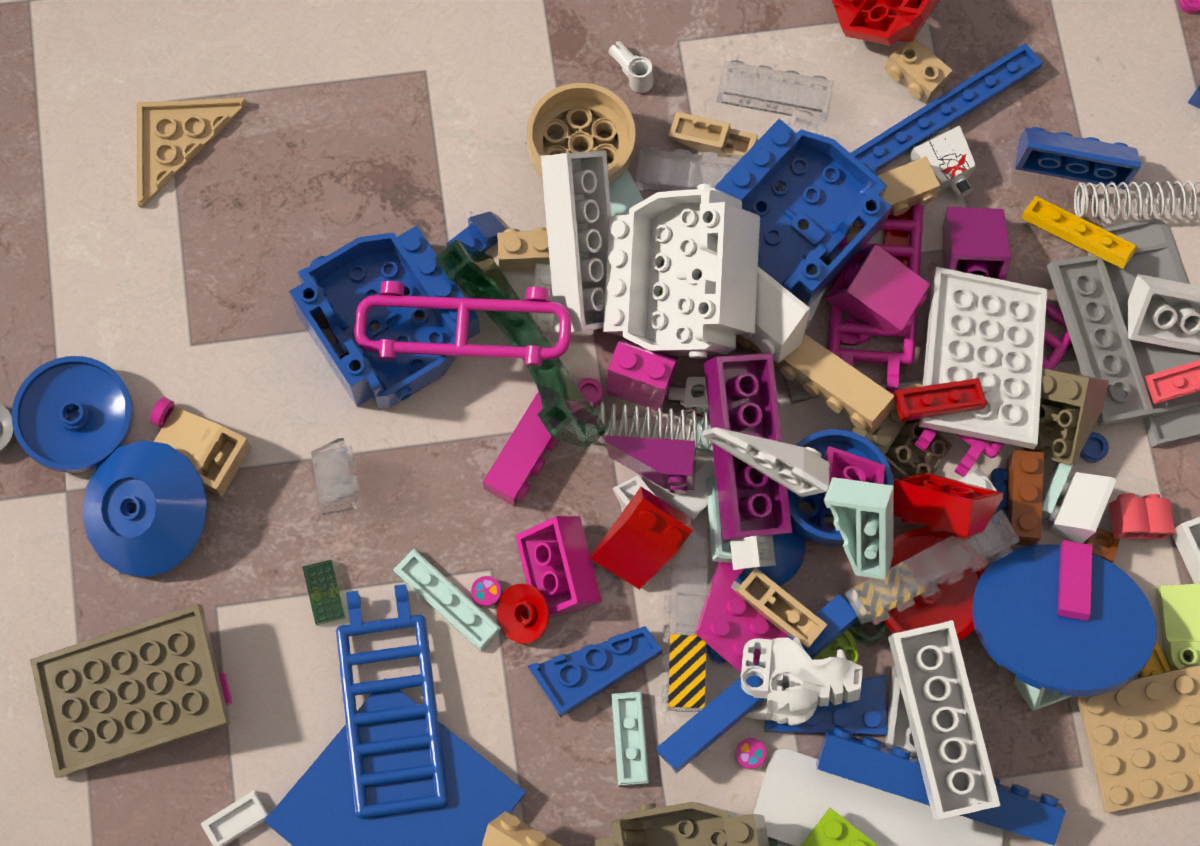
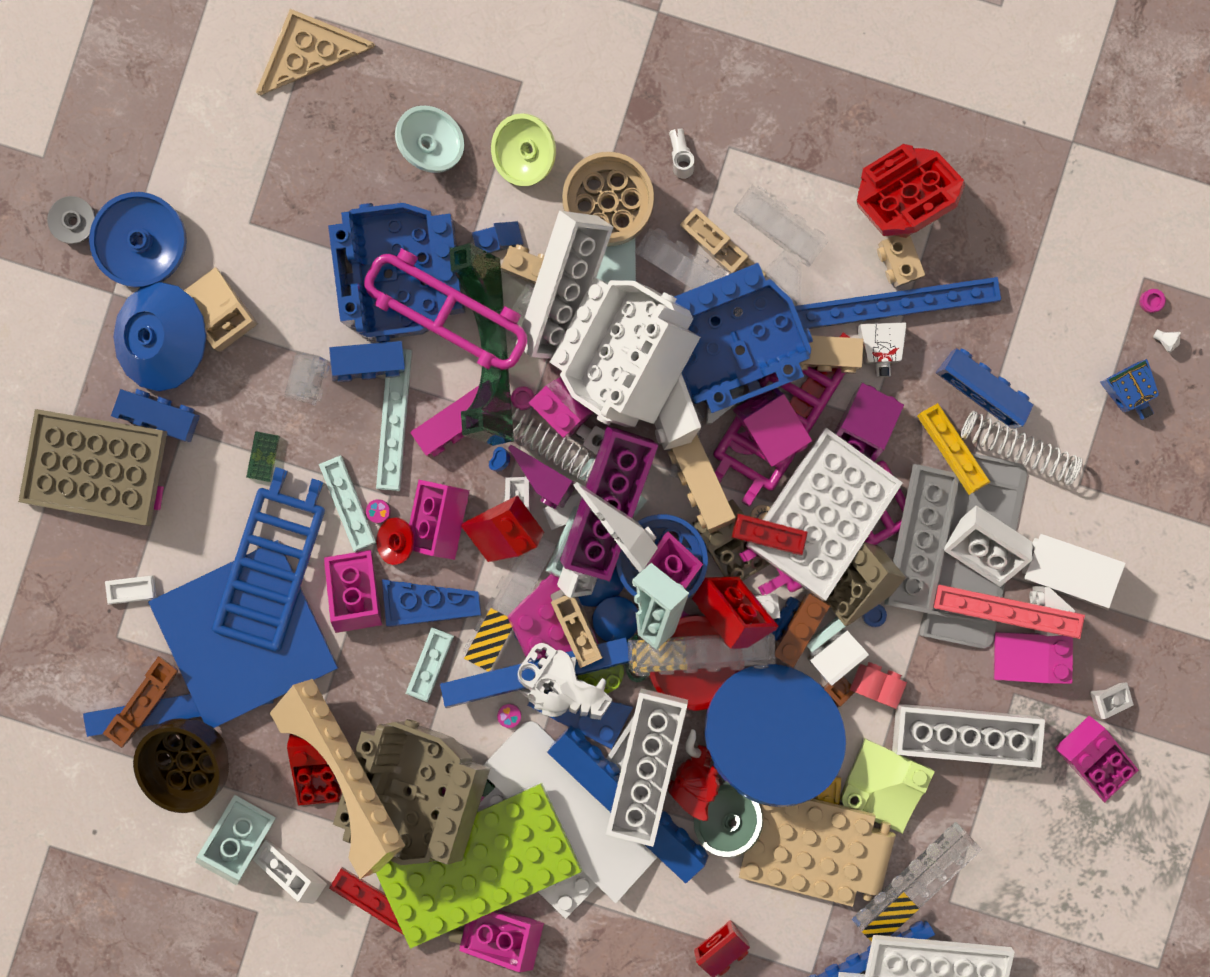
camera: 40 degrees right, 15 degrees up
dark pink tile [150,397,175,427] -> none
dark pink tile [1057,540,1092,621] -> none
none -> blue wedge [111,389,200,442]
none -> dark pink slope [324,550,382,633]
none -> blue wedge [329,341,405,382]
none -> light aqua tile [376,349,412,491]
none -> light aqua dish [395,106,464,173]
none -> blue piece [489,447,510,472]
none -> yellowish green dish [491,113,556,186]
none -> blue dish [592,595,638,642]
none -> red helmet [667,729,720,821]
none -> sand green dish [694,785,763,857]

